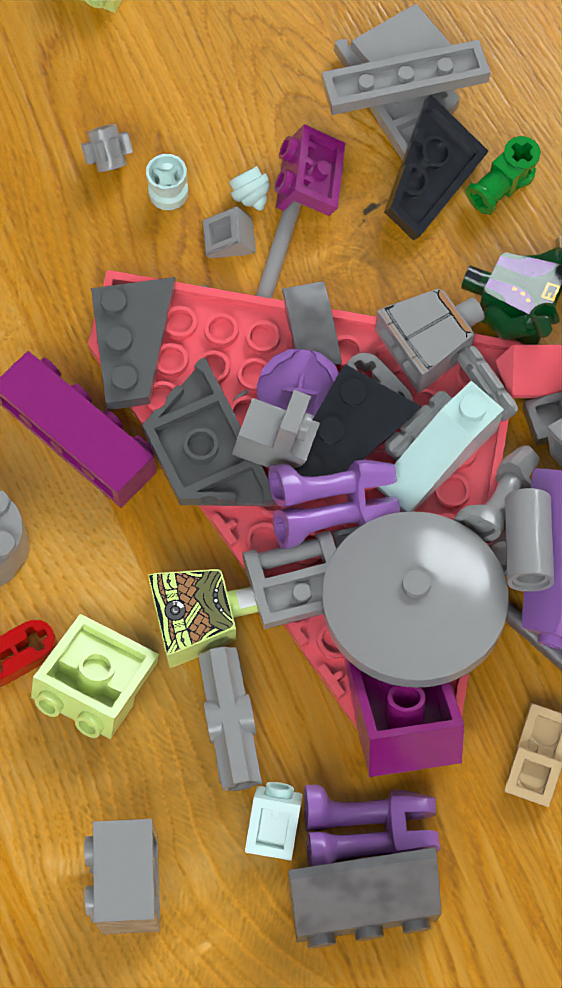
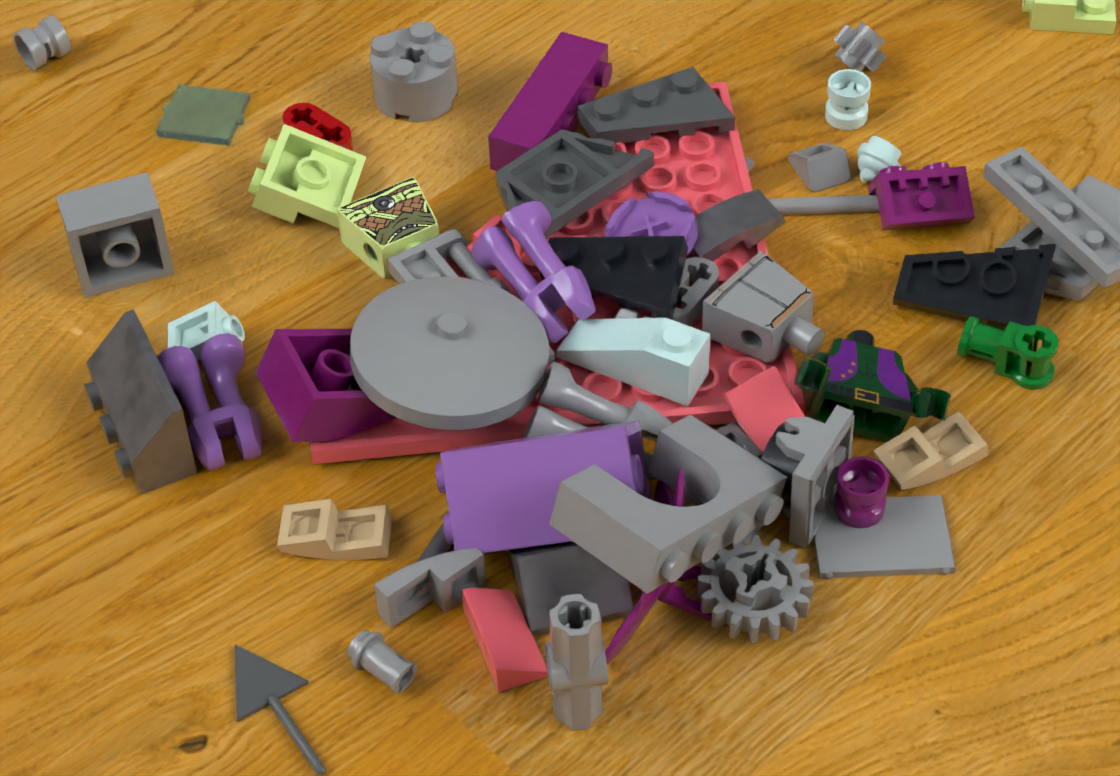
camera: 75 degrees right, 20 degrees down
light grey piece [198,646,262,791] -> none
light grey brick [232,390,320,468] -> none
light grey axle [457,346,518,421] -> none
light grey pin [505,488,555,592] -> none

